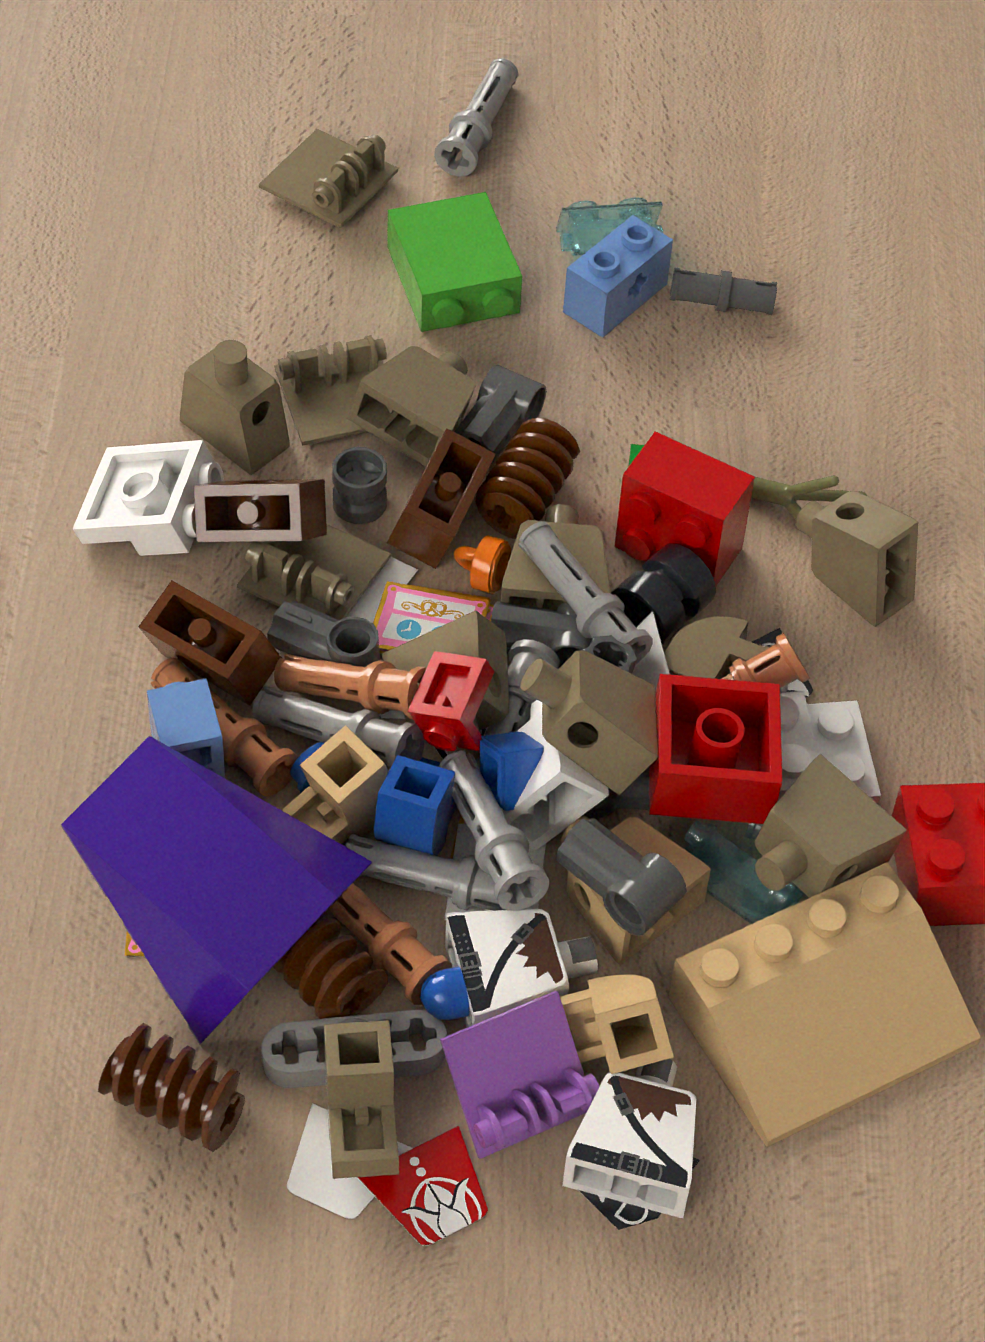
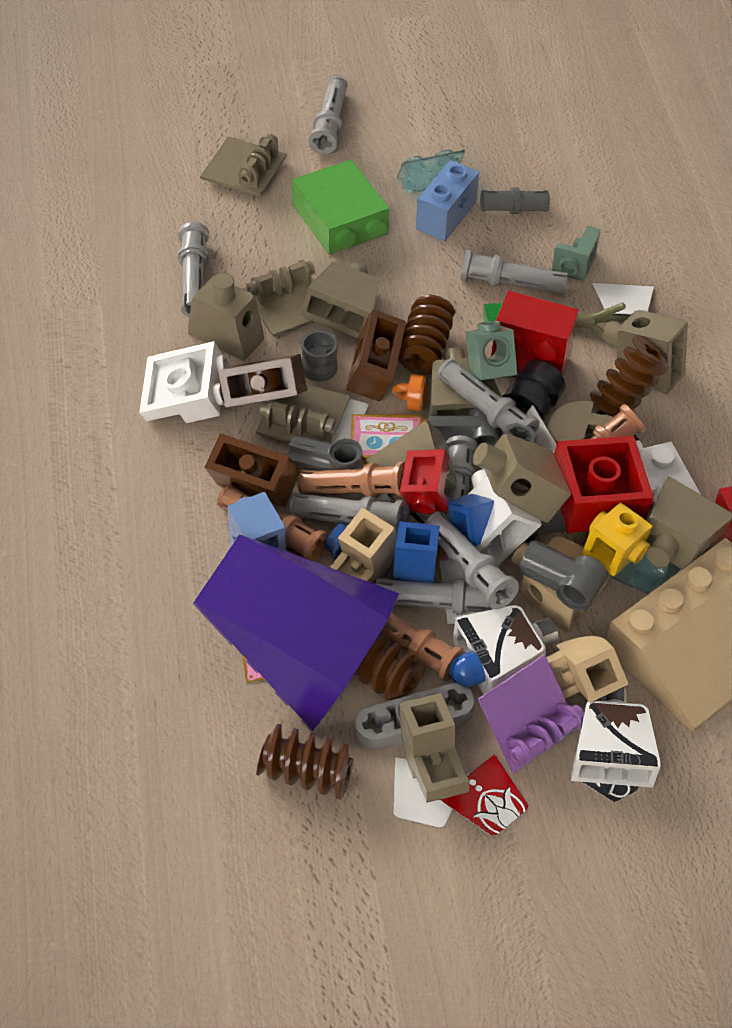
camera: 10 degrees left, 0 degrees up
dark grey piece [454,364,547,464] -> none
none -> light grey pin [178,222,209,317]
none -> light grey pin [461,249,568,295]
none -> sand green brick [466,321,517,380]
none -> sand green bracket [552,226,601,281]
none -> yellow brick [582,502,653,577]
none -> reddish brown piece [590,336,669,417]
none -> white sticker [592,283,654,315]

